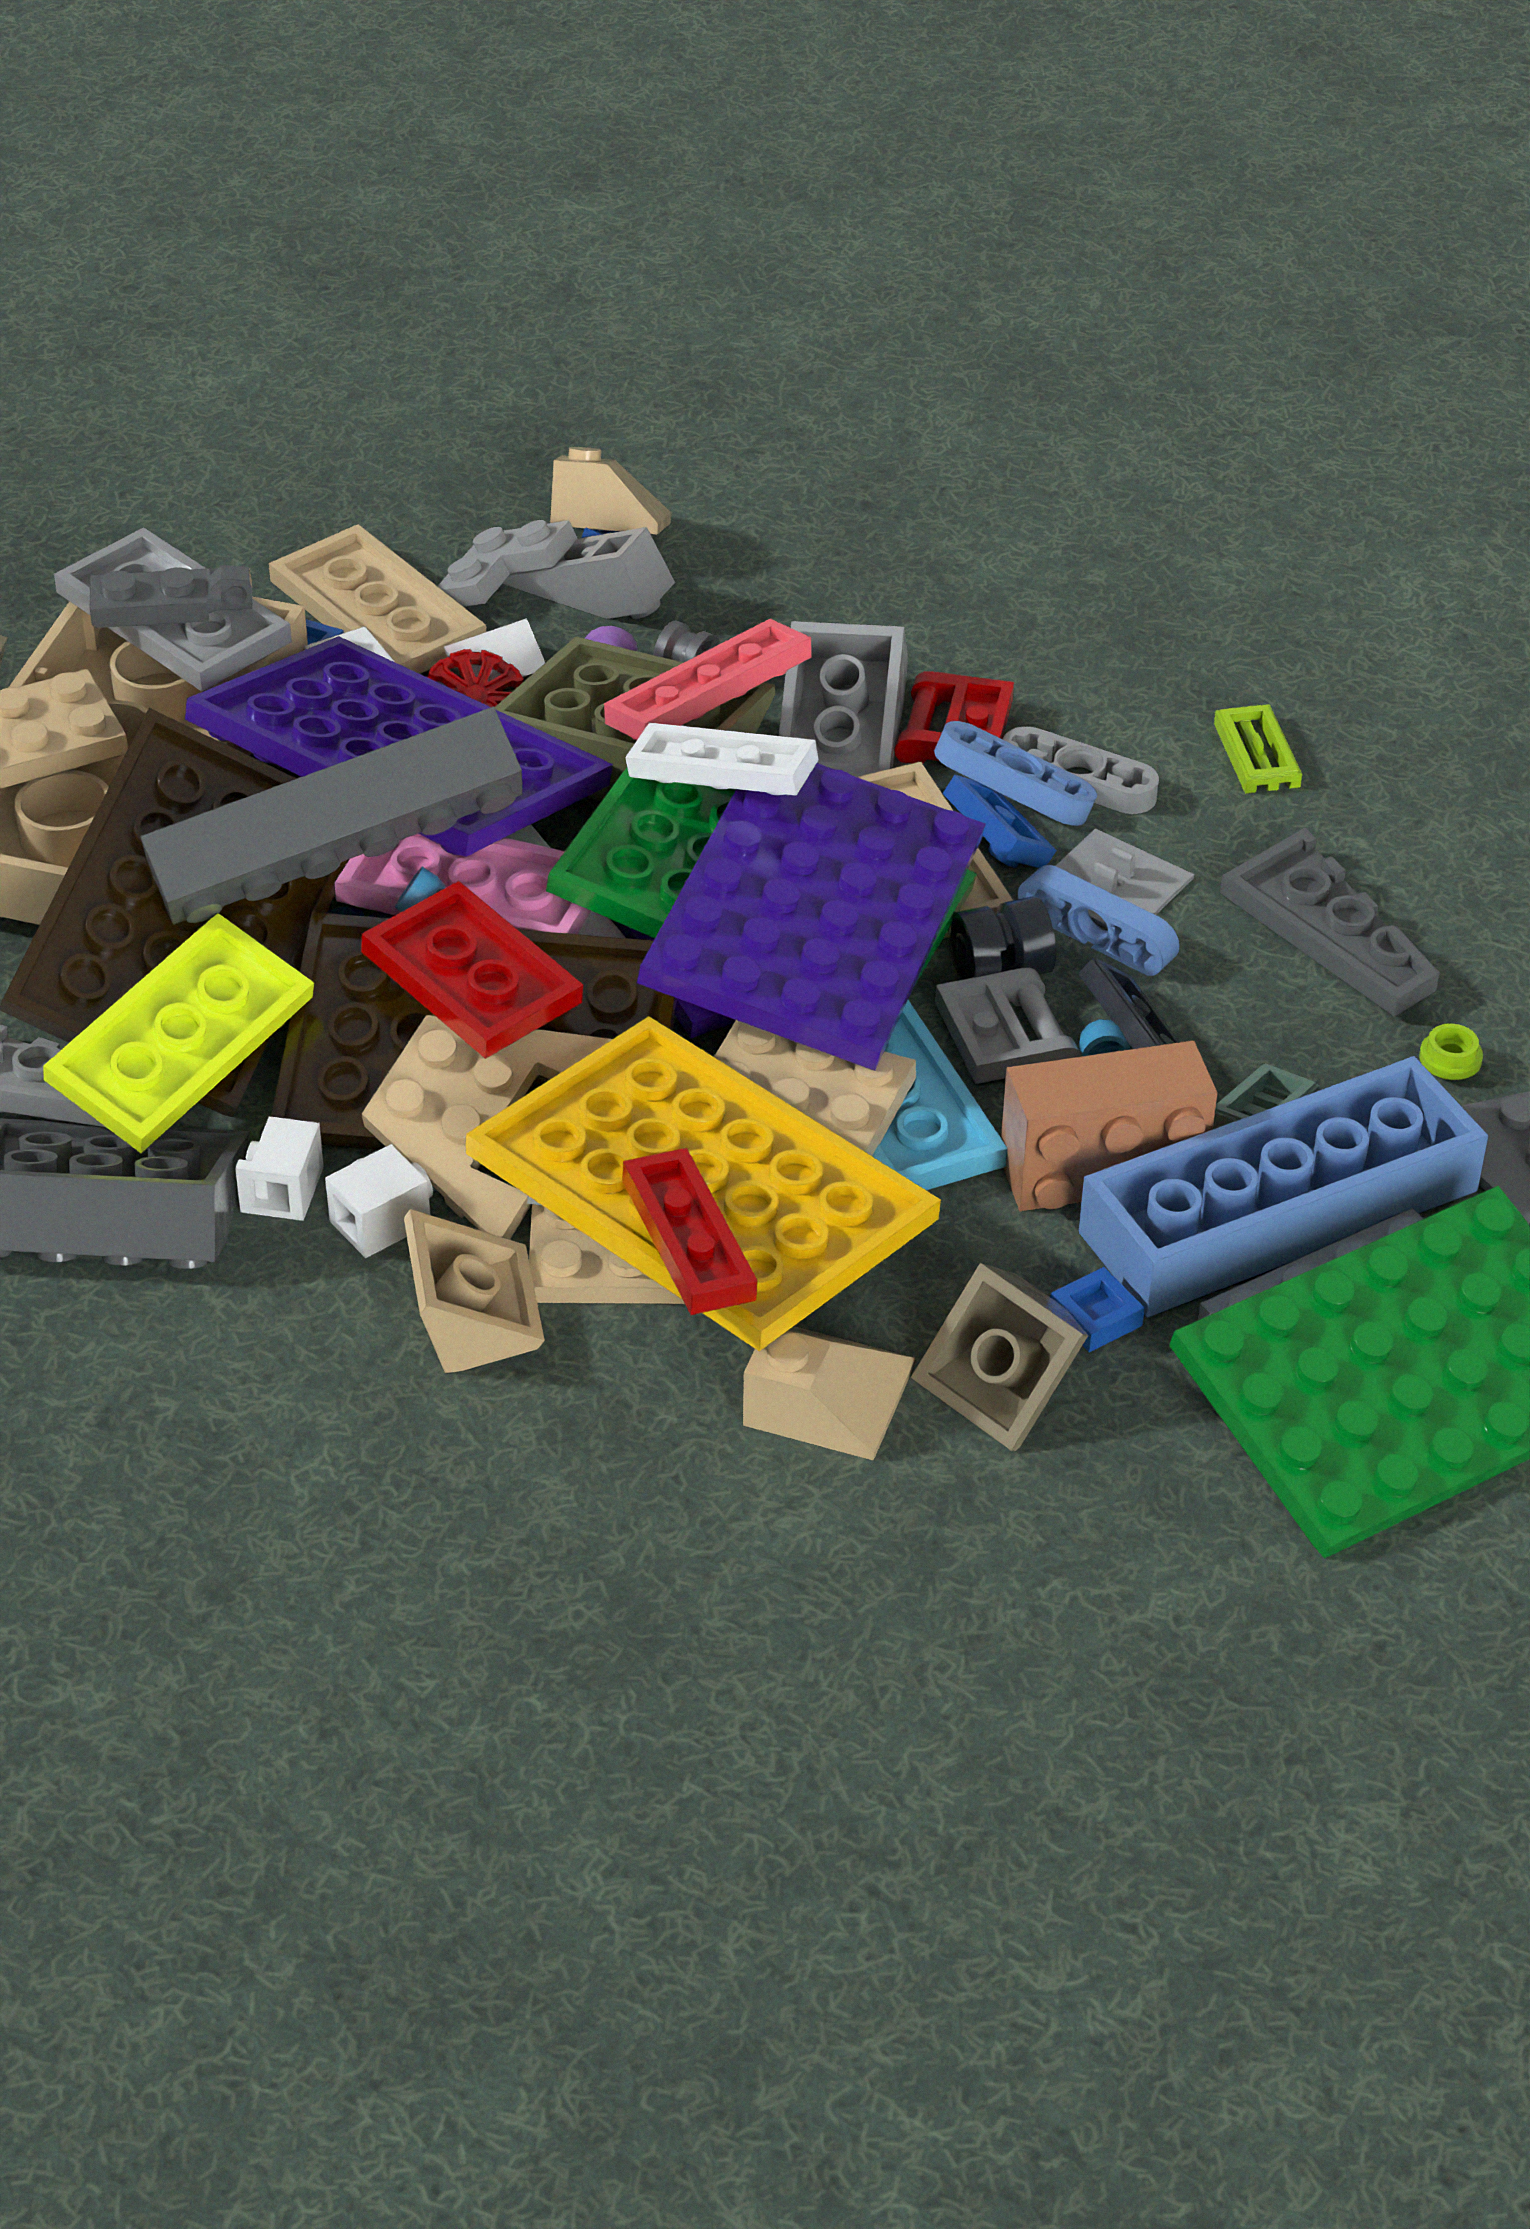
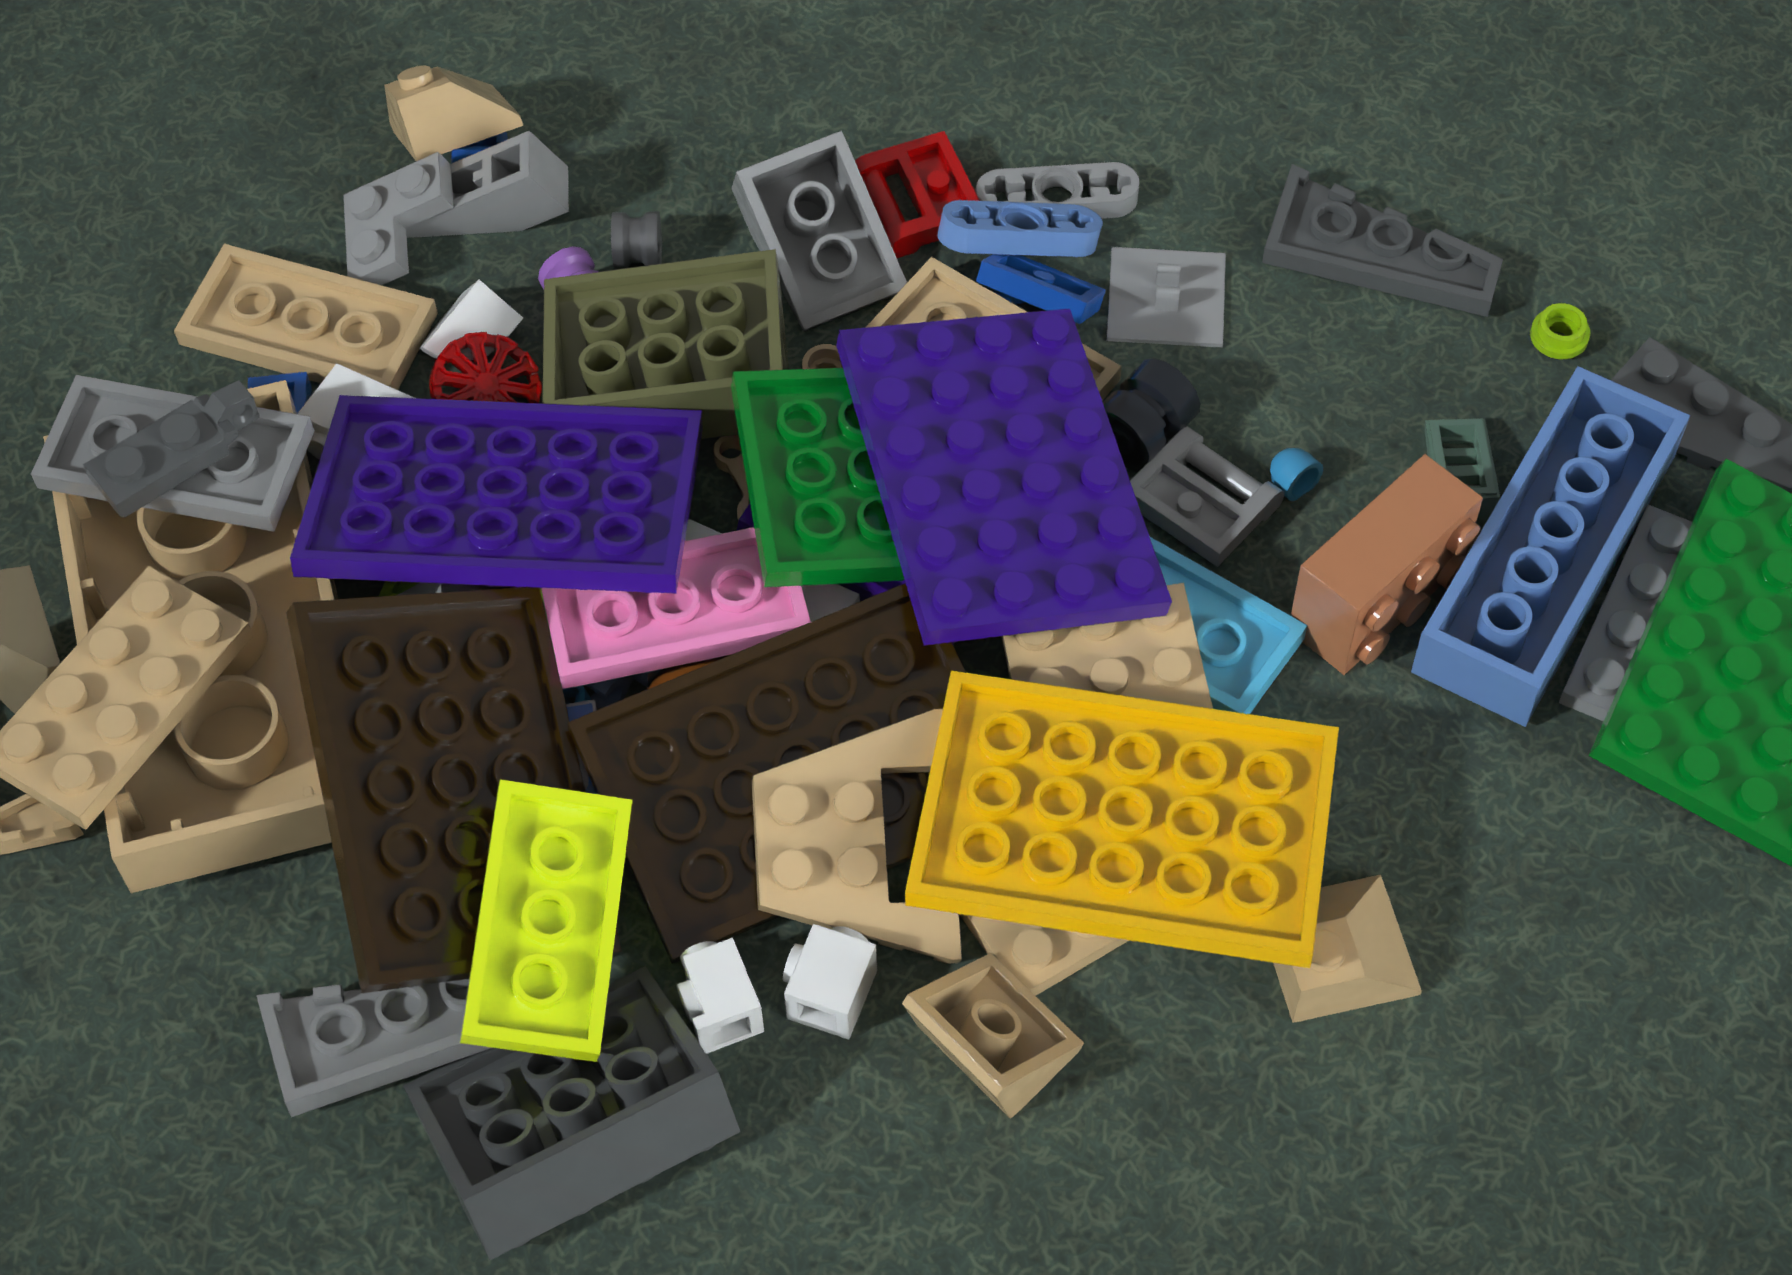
camera: 30 degrees left, 15 degrees up
dark grey brick [140,706,523,925] -> none
red plate [361,881,584,1059] -> none
dark azure hinge [395,867,446,912] -> none
coral plate [604,619,811,741] -> none
red plate [622,1148,758,1315] -> none
white plate [625,723,819,795] -> none
dark tan slope [911,1263,1088,1451] -> none
medium blue beam [1018,865,1179,976] -> none
blue plate [1050,1267,1145,1352] -> none
black tile [1078,958,1180,1049] -> none
lime tile [1214,704,1302,794] -> none

